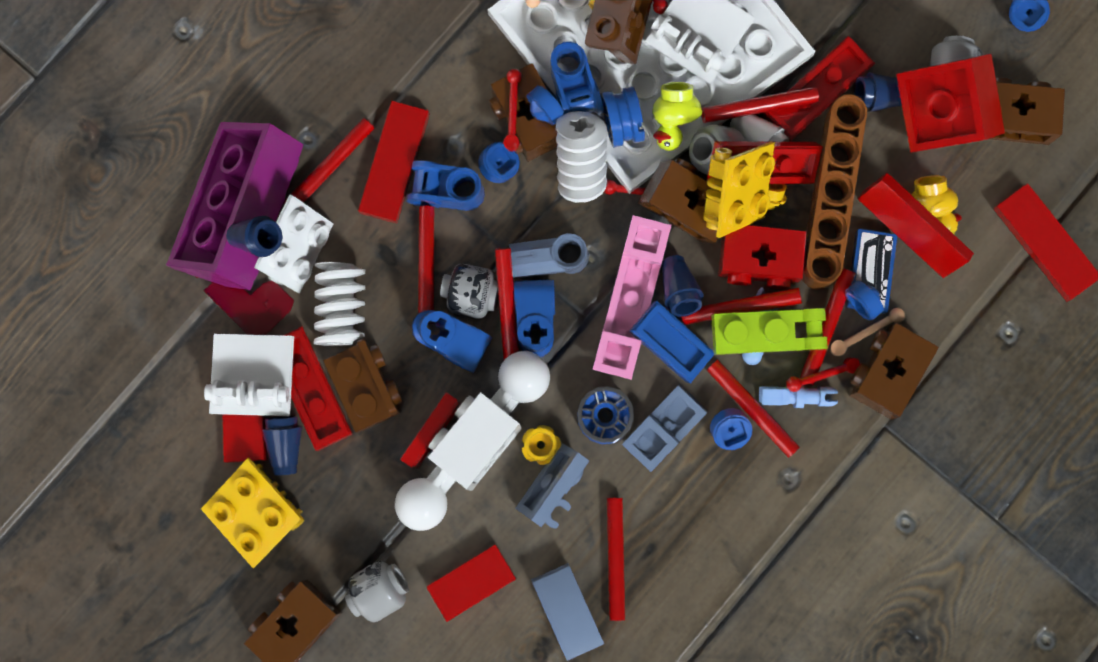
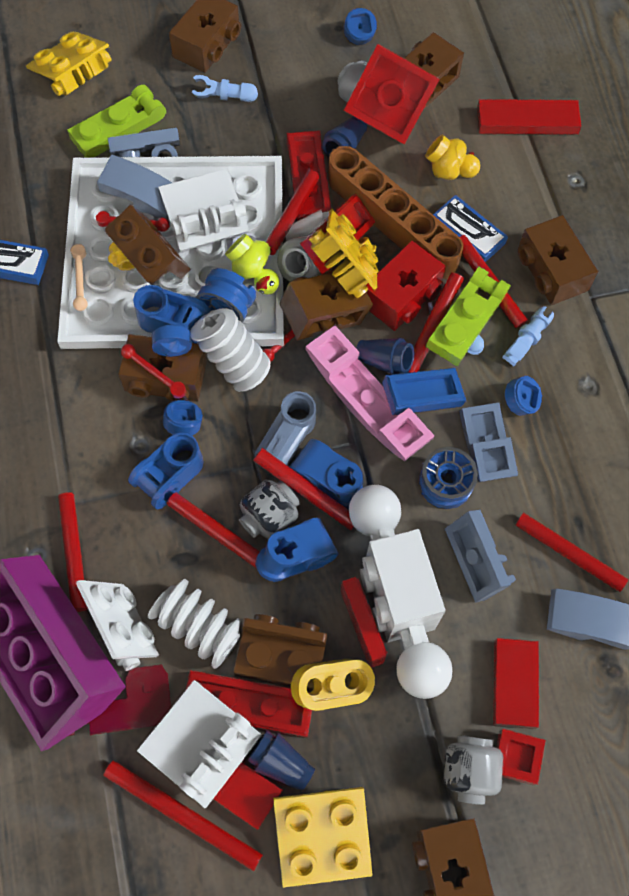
camera: 60 degrees left, 15 degrees down
dark blue cone [226,215,283,257] -> none
red tile [358,101,430,224] -> none
yellow plate [522,425,561,465] -> none
red bar [706,359,800,458] -> none
red hinge [786,357,860,392] -> none
light nougat hinge [830,308,905,356] -> none
blue tile [845,280,884,320] -> none
red tile [858,173,974,278] -> none
none -> red bar [104,760,263,871]
none -> yellow plate [291,659,375,711]
none -> red plate [496,728,546,786]

